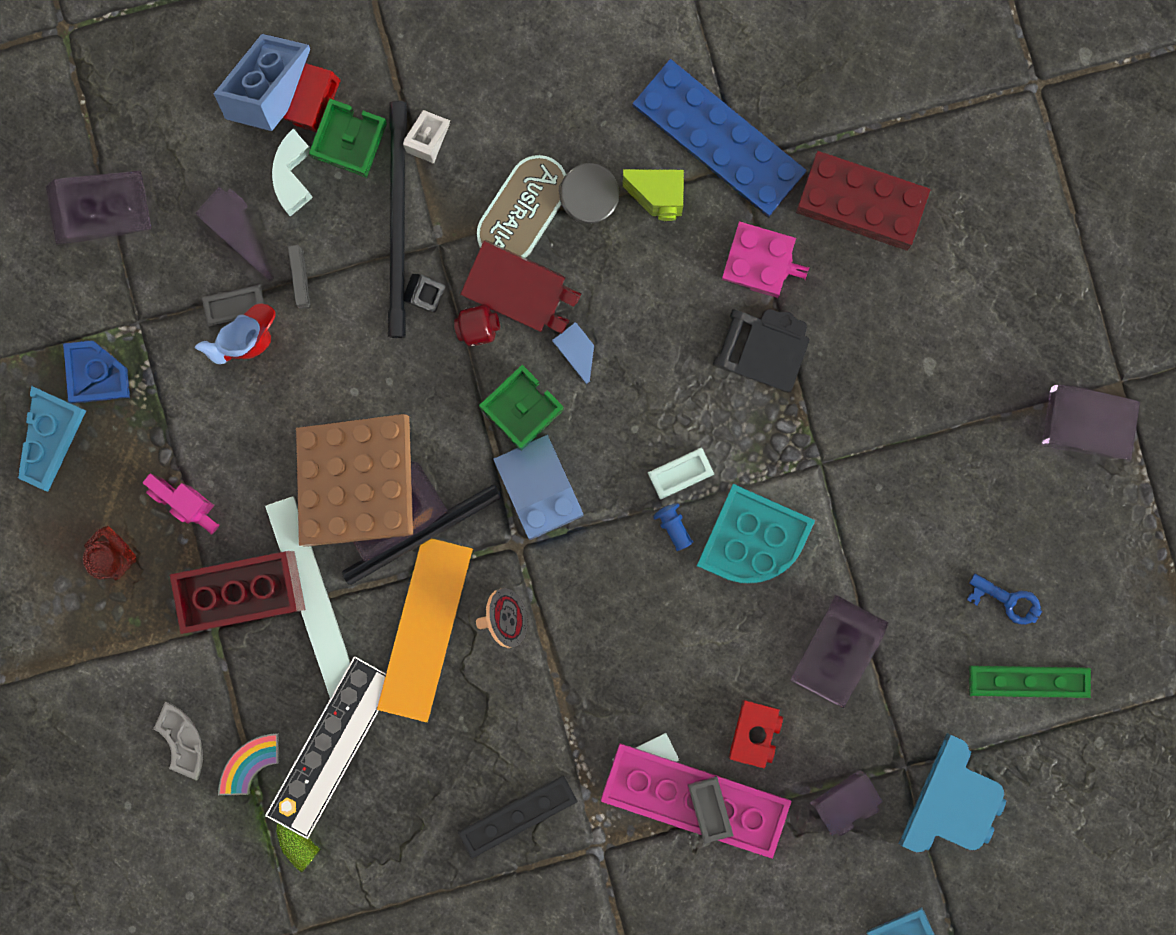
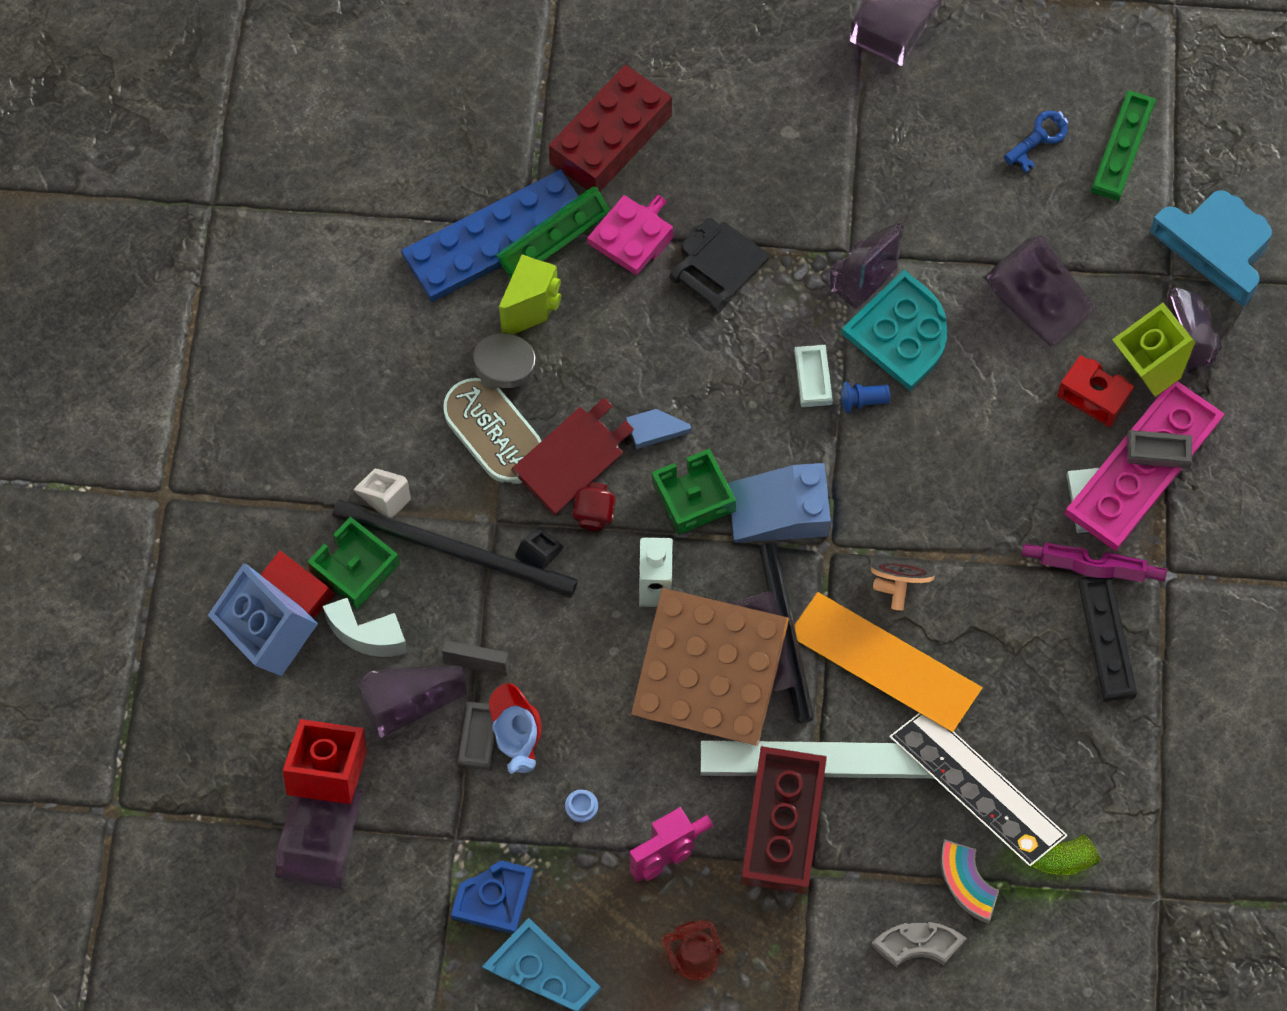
camera: 75 degrees left, 20 degrees down
none -> red brick [283,719,367,804]
none -> green tile [495,186,611,280]
none -> light blue plate [565,790,598,823]
none -> light aqua torso [639,538,673,607]
none -> clear purple slope [829,222,904,310]
none -> magenta piece [1021,543,1167,582]
none -> lime slope [1112,303,1195,397]

